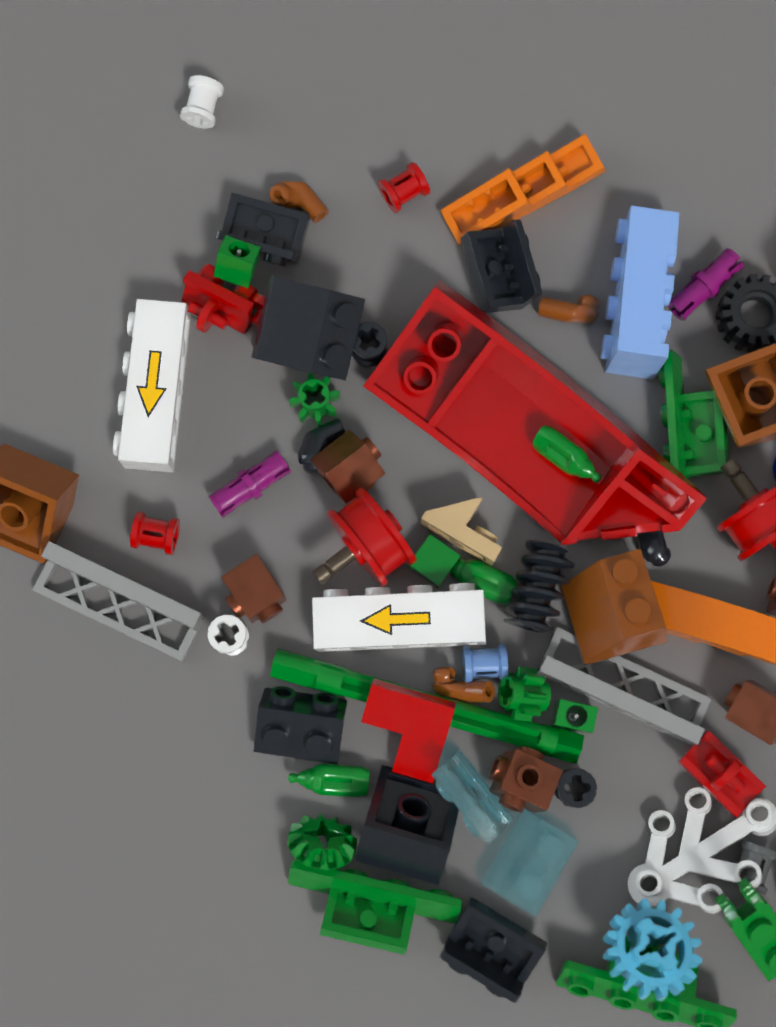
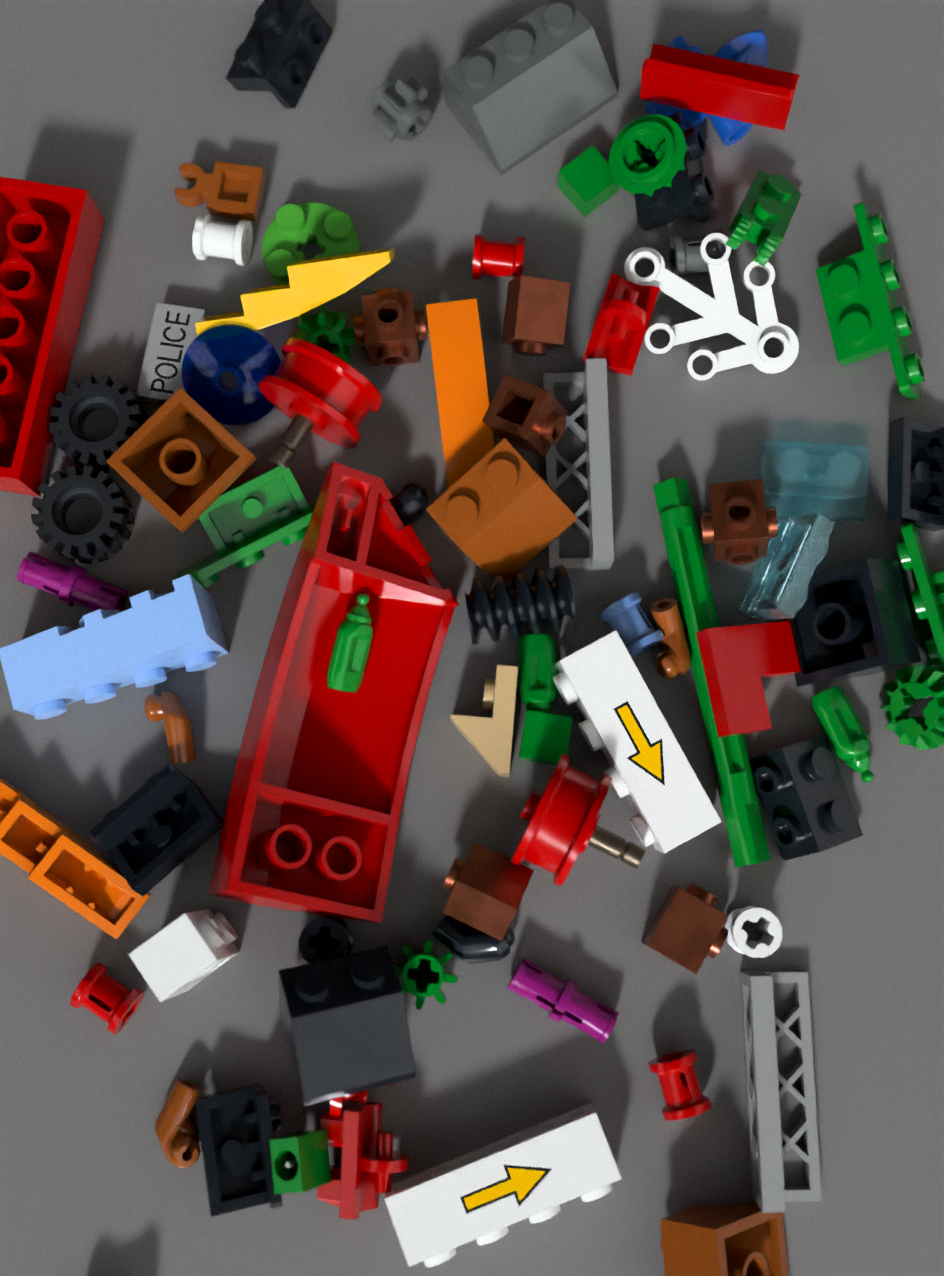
camera: 110 degrees left, 0 degrees up
green gear [498,666,551,722] -> none
green piece [551,699,598,734] -> none
black bush [554,768,597,808] -> none
medium azure gear [603,898,702,1001] -> none
none -> white brick [128,909,239,1002]
none -> copper brick [482,374,567,458]

